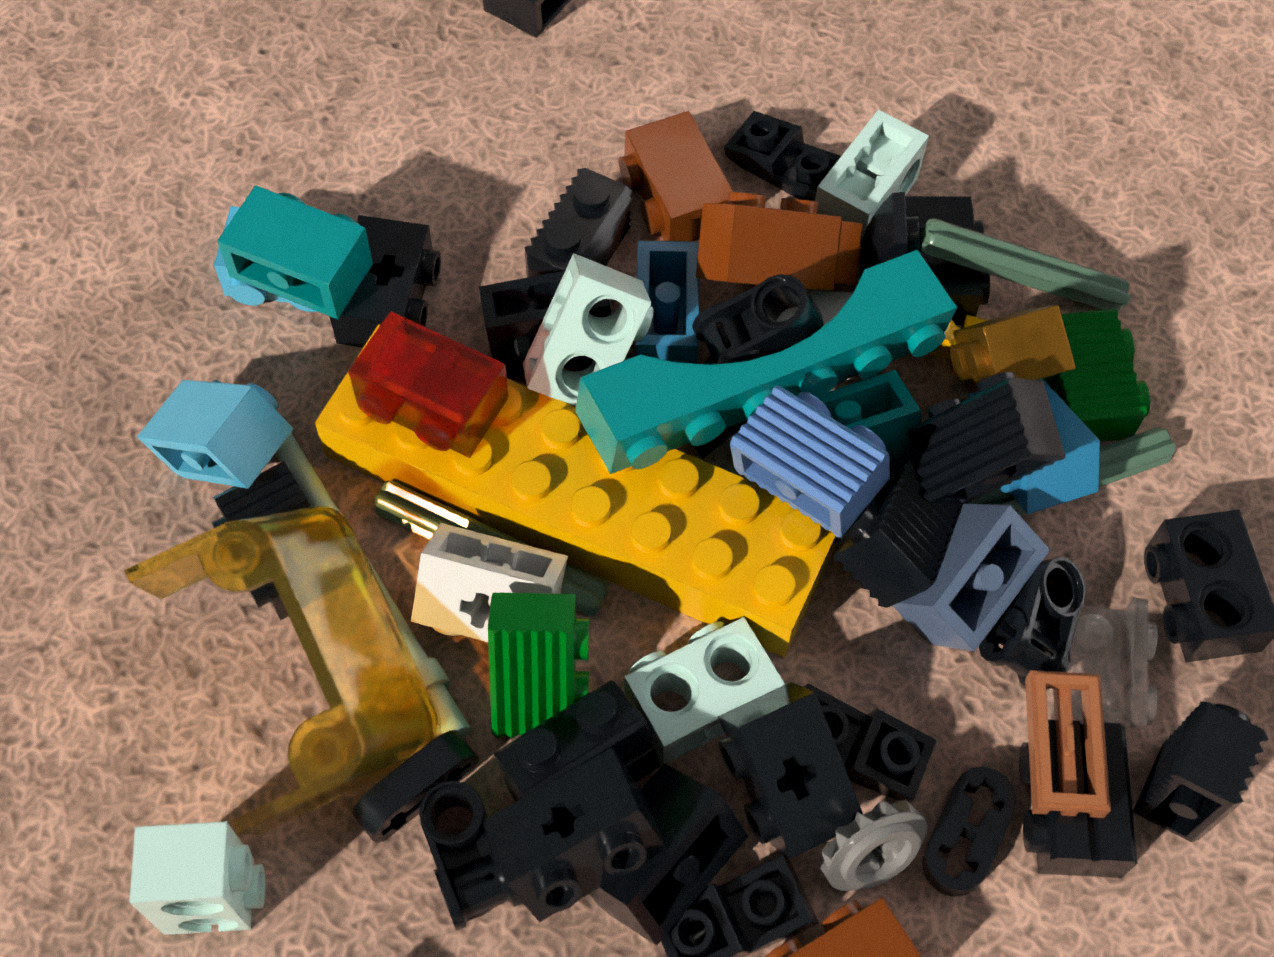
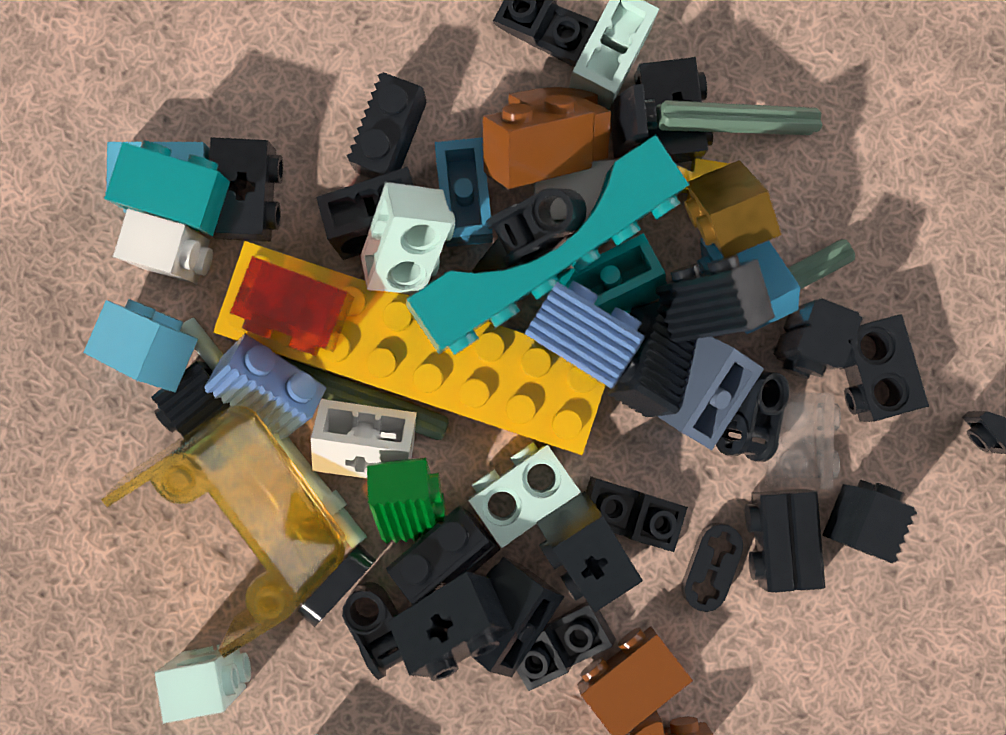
camera: 10 degrees left, 25 degrees up
dark orange brick [619,111,733,242] -> none
light grey gear [820,800,928,891] -> none
nougat tile [1025,670,1111,818] -> none
green brick [1042,309,1151,442] -> none
none -> white brick [113,209,213,284]
none -> medium blue brick [205,333,326,439]
none -> black brick [773,298,863,379]

